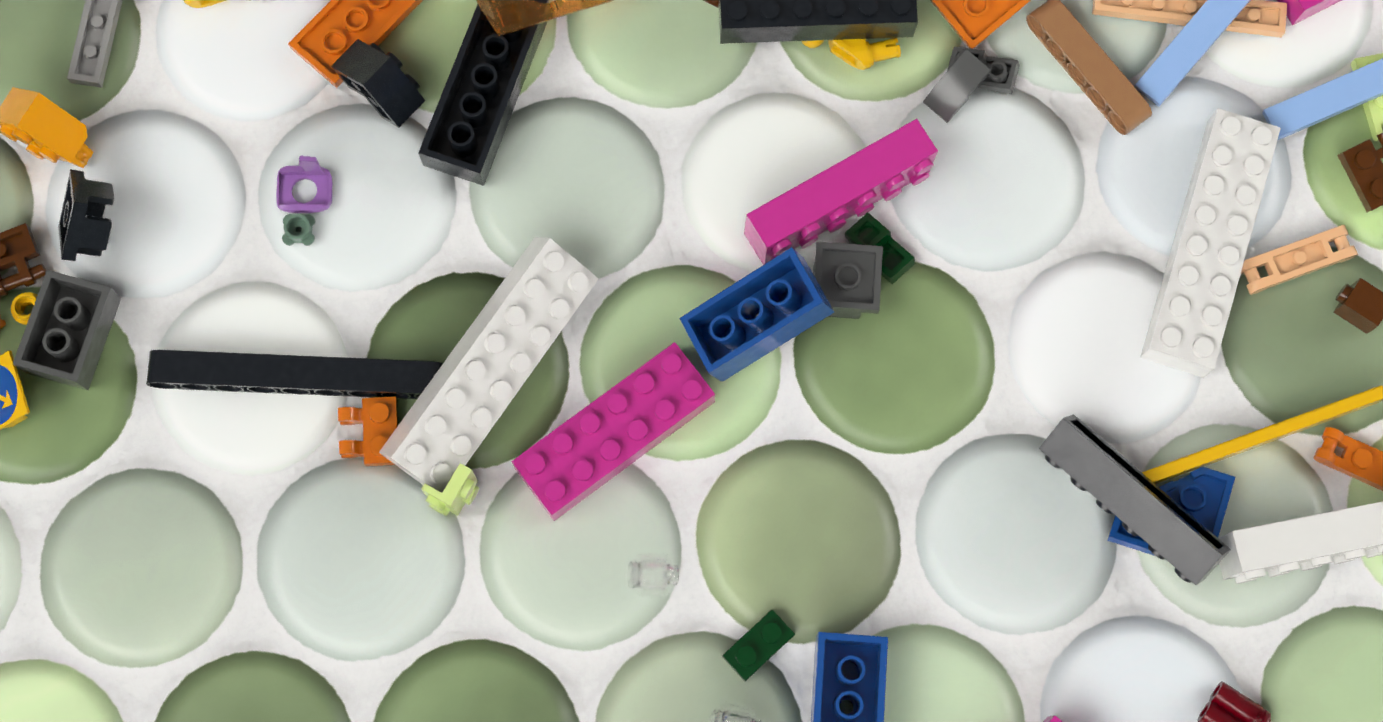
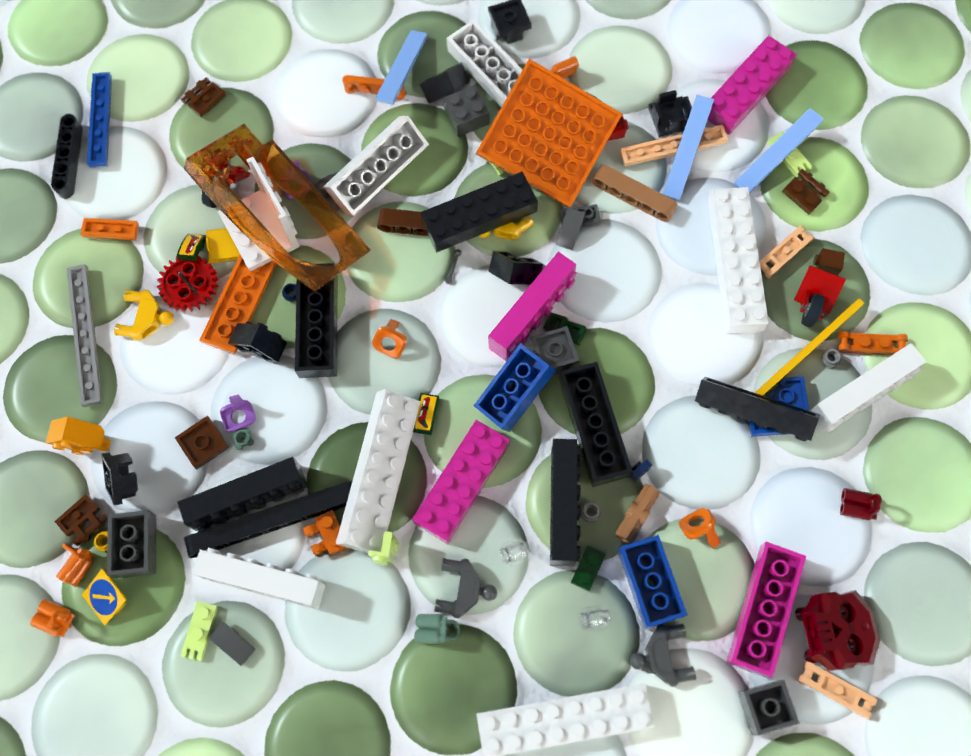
camera: 15 degrees left, 5 degrees down
none -> reddish brown plate [175,415,230,470]
none -> black brick [177,457,308,532]
none -> yellowish green hinge [181,601,218,662]
none -> white brick [192,548,326,609]
none -> dark grey slope [209,621,255,666]
none -> dark blue plate [282,283,296,302]
none -> orange piece [372,319,407,359]
none -> slope [413,393,439,435]
none -> sand green piece [414,614,460,644]
none -> dark grey connector [434,558,497,618]
none -> dark grey hinge [445,249,462,284]
none -> black panel [489,251,543,285]
none -> black brick [550,439,581,567]
none -> black brick [559,362,633,487]
none -> light grey plate [581,502,601,522]
none -> medium nougat piece [615,484,660,544]
none -> dark blue plate [630,460,652,482]
none -> orange piece [679,508,721,549]
none -> red plate [794,265,846,327]
none -> light grey plate [821,349,841,368]

